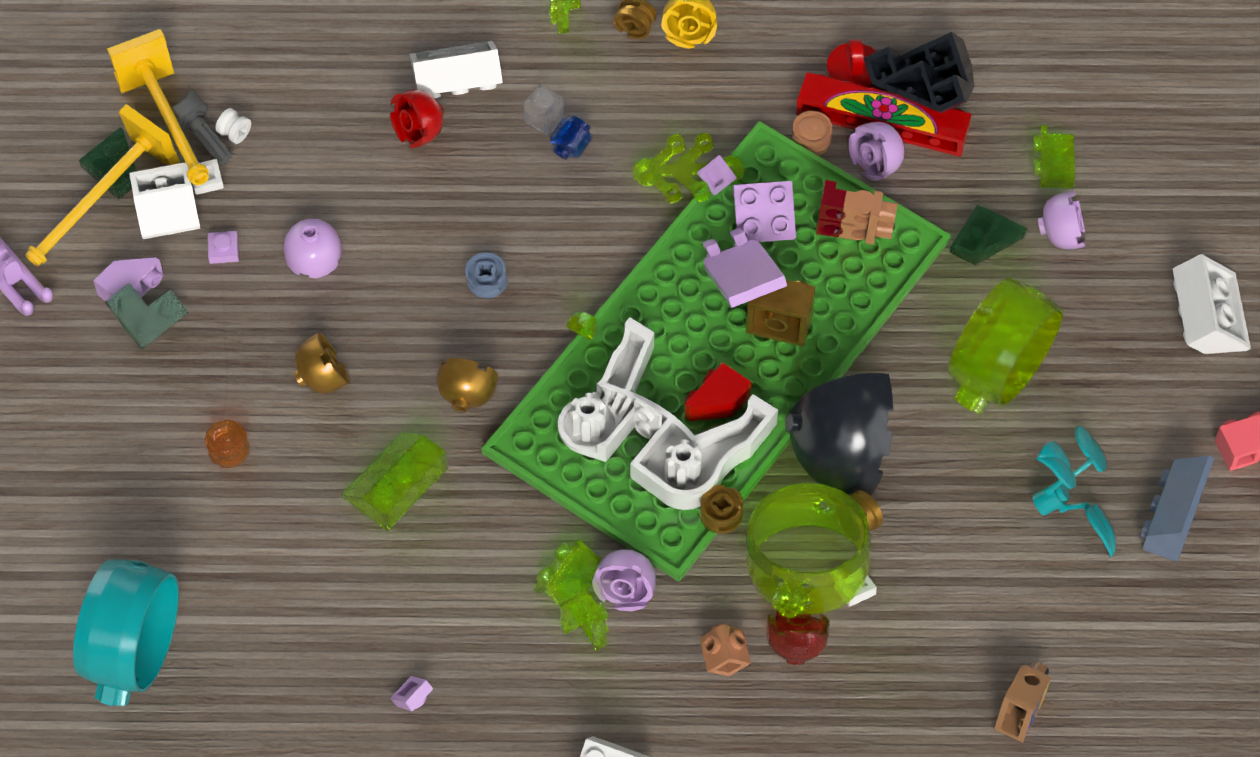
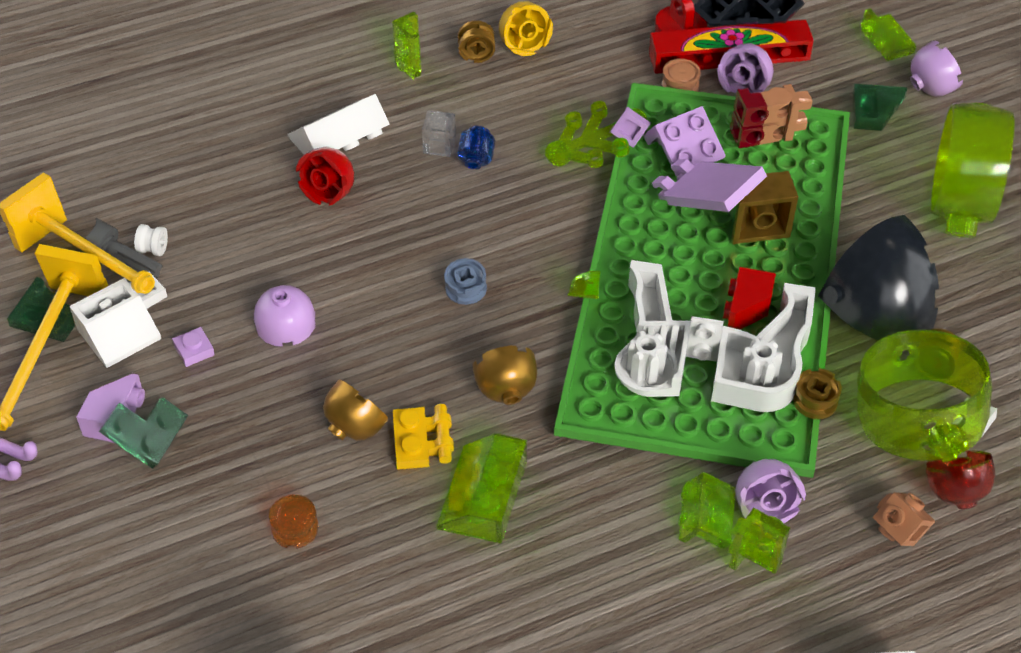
camera: 25 degrees left, 10 degrees down
none -> yellow plate [393,404,454,470]

